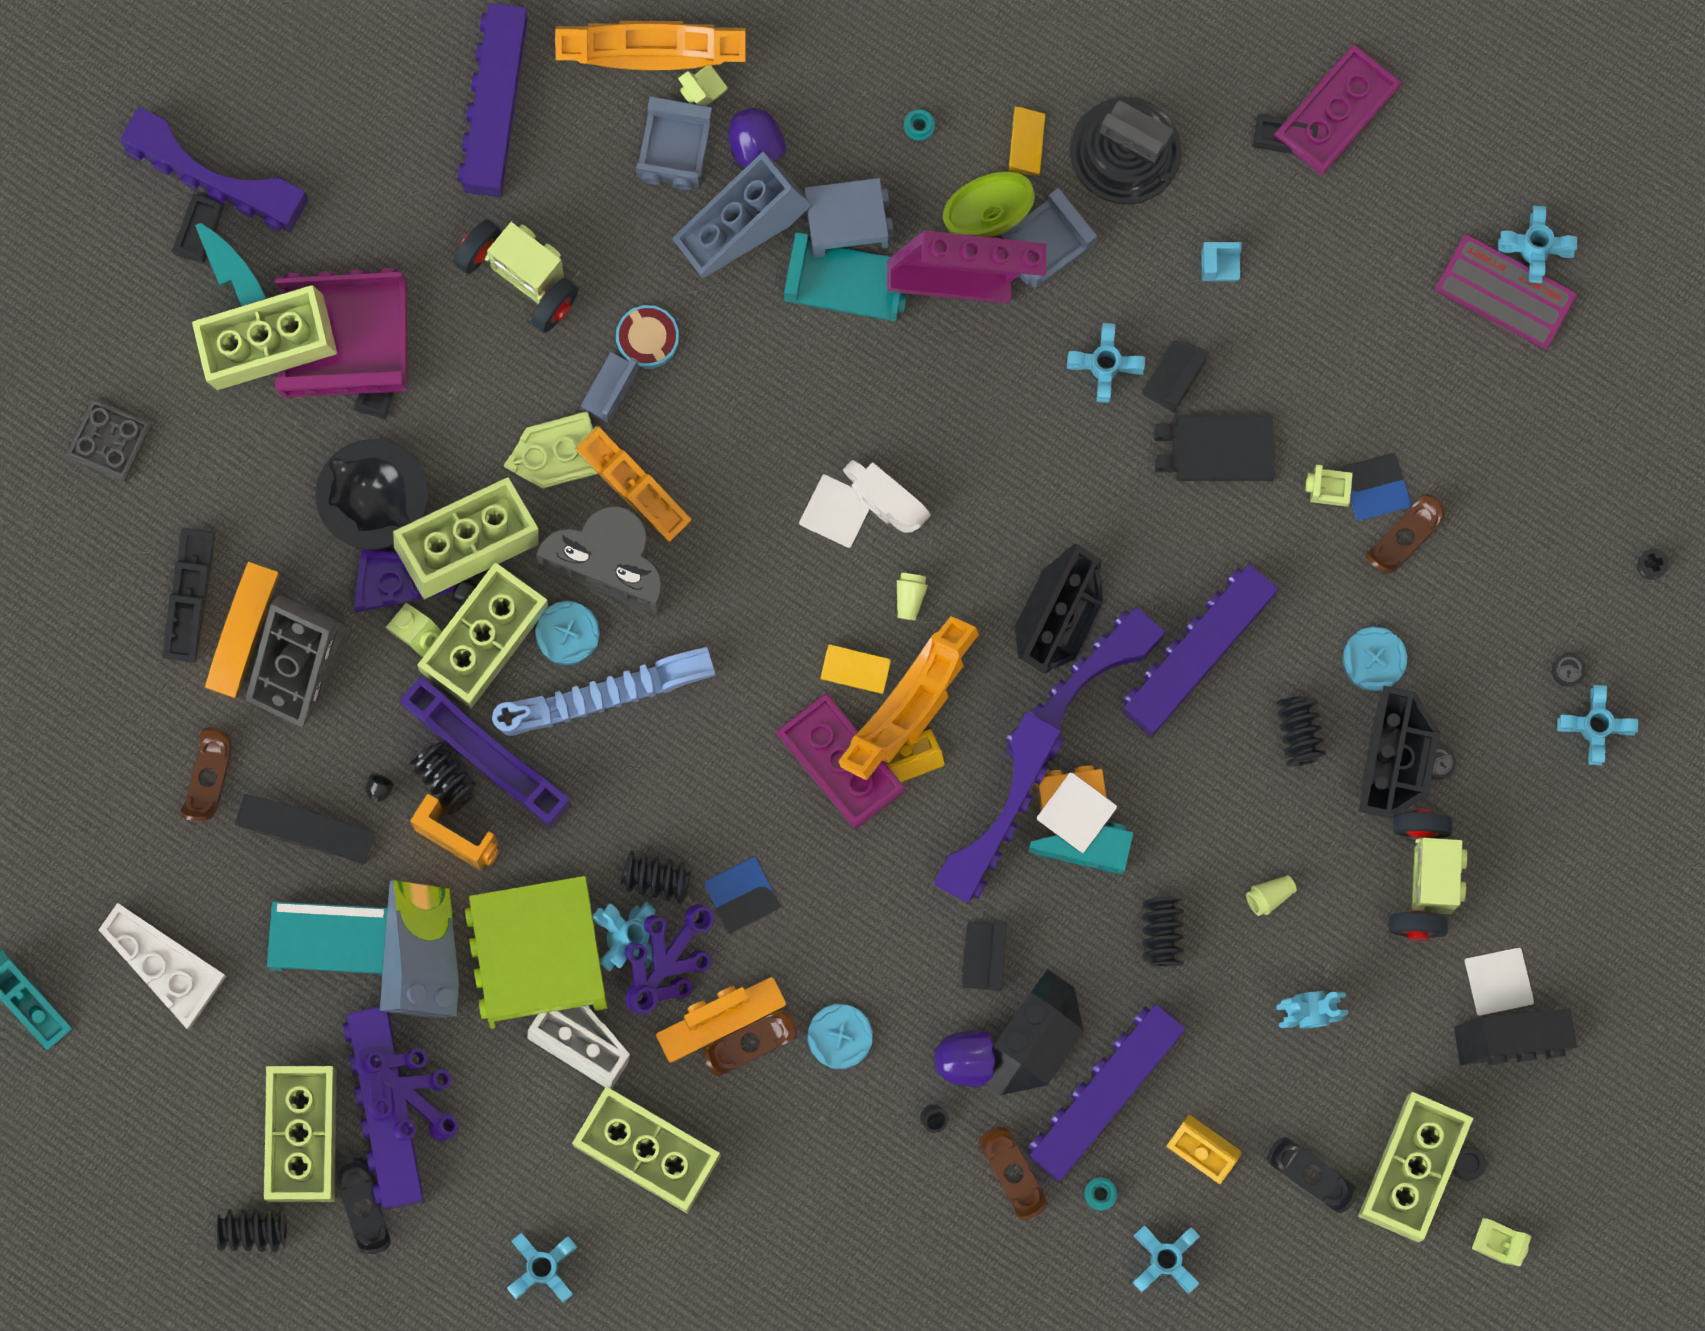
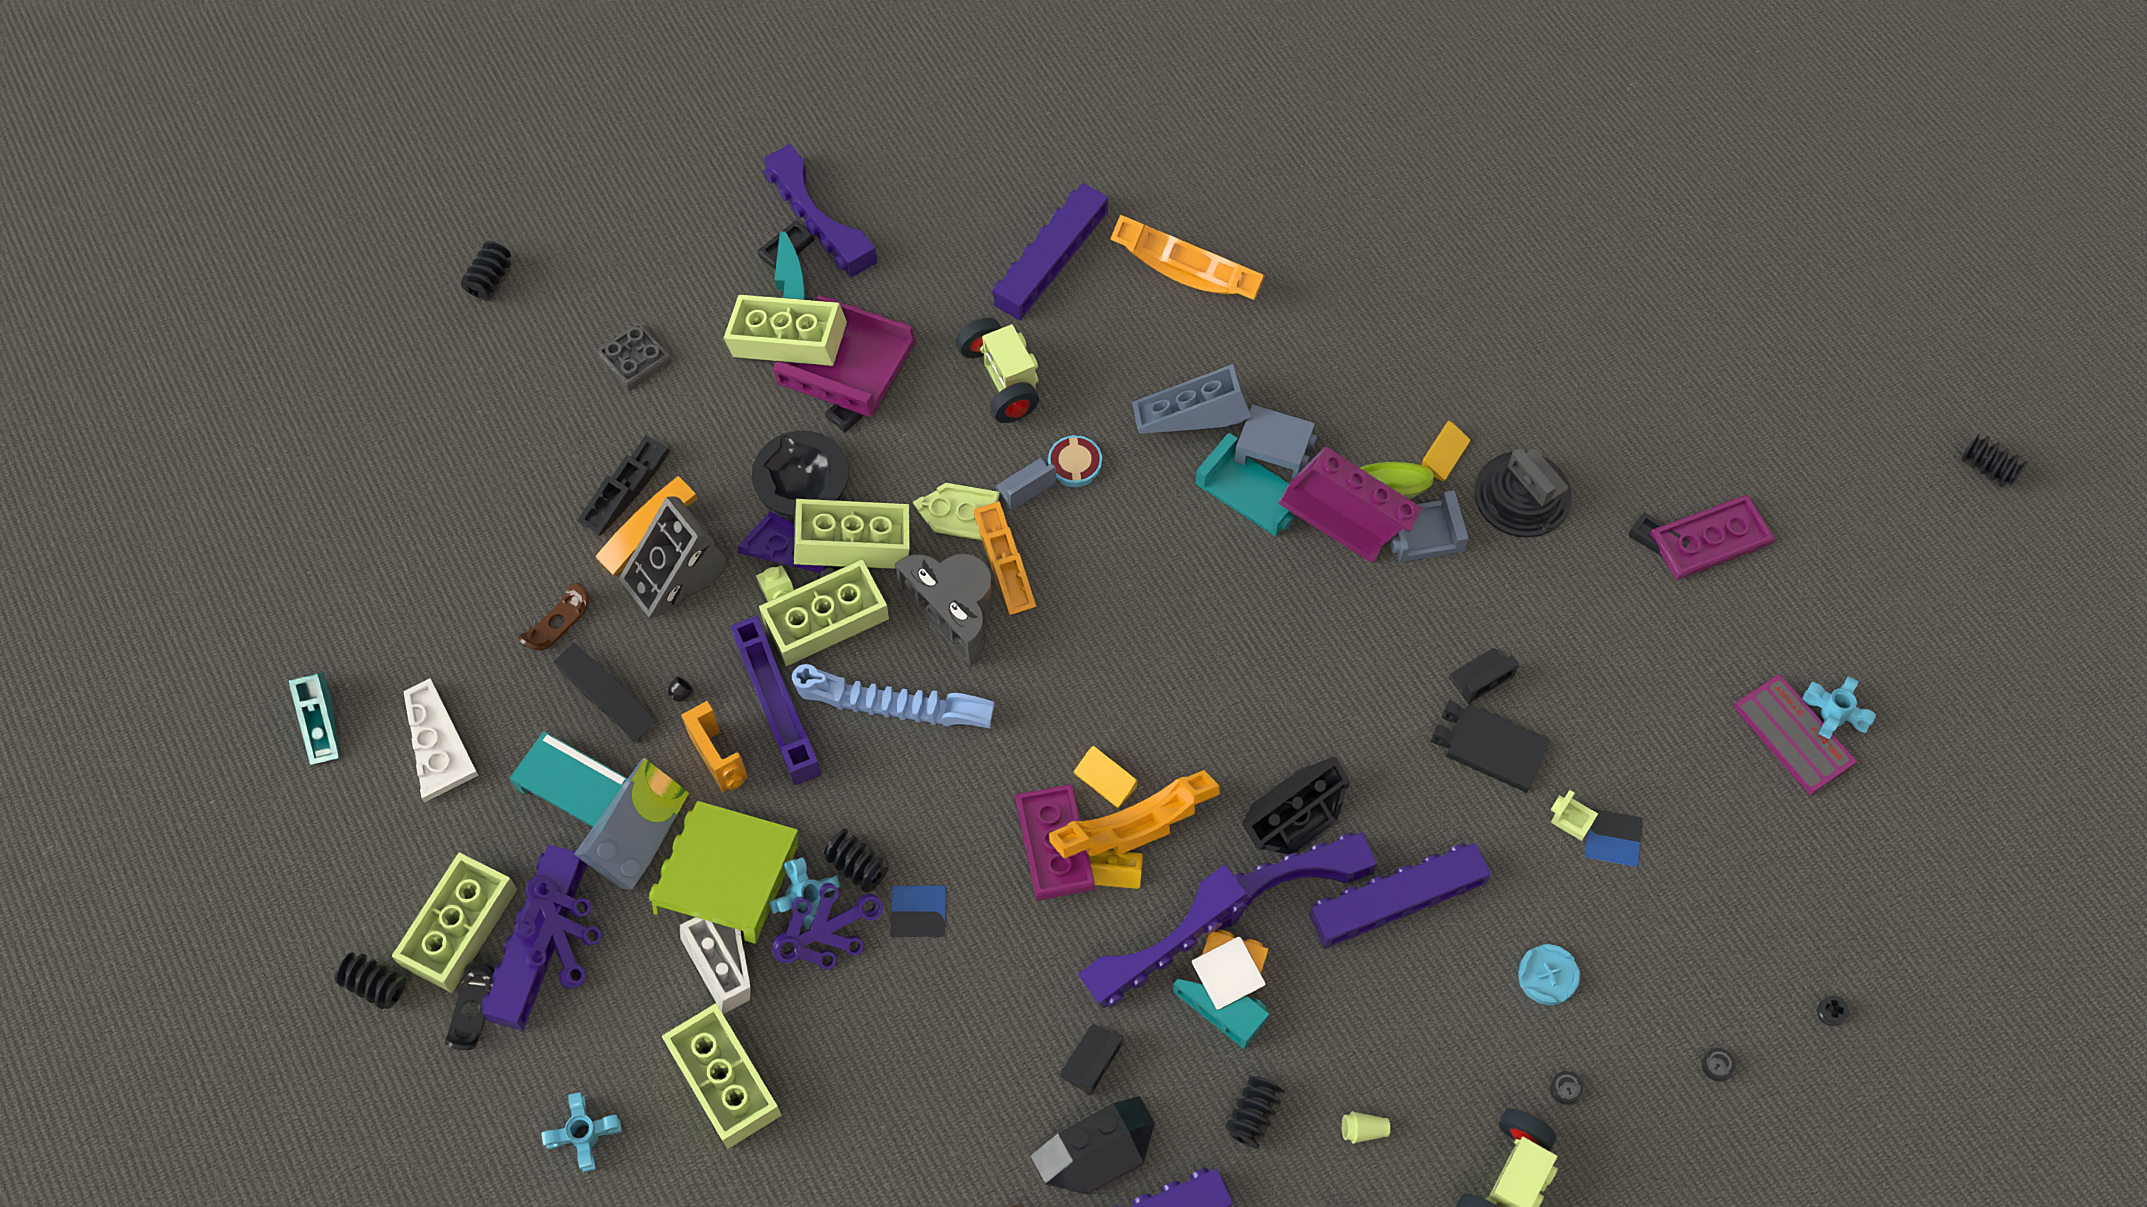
camera: 30 degrees right, 15 degrees down
black piece [409,742,476,815] -> none
medium azure tile [535,601,600,666] -> none
sand blue panel [636,97,713,190] -> none
light orange bracket [656,977,786,1063] -> none
yellowish green bracket [678,66,728,106] -> none
reddish brown piece [705,1010,798,1076] -> none
dark purple hair [728,108,786,168] -> none
white sticker [799,475,869,548] -> none
medium azure tile [808,1004,873,1070] -> none
white piece [843,460,931,533] -> none
yellowish green cone [897,573,928,621] -> none
teal plate [904,109,935,141] -> none
black hinge [920,1104,949,1133] -> none
dark purple hair [934,1030,995,1088] -> none
medium azure pin [1067,323,1145,403] -> none
medium azure panel [1201,242,1242,281] -> none
black piece [1276,696,1326,767] -> none
black wedge [1359,685,1440,818] -> none
reddish brown piece [1366,494,1445,573] -> none
medium azure pin [1557,685,1638,766] -> none

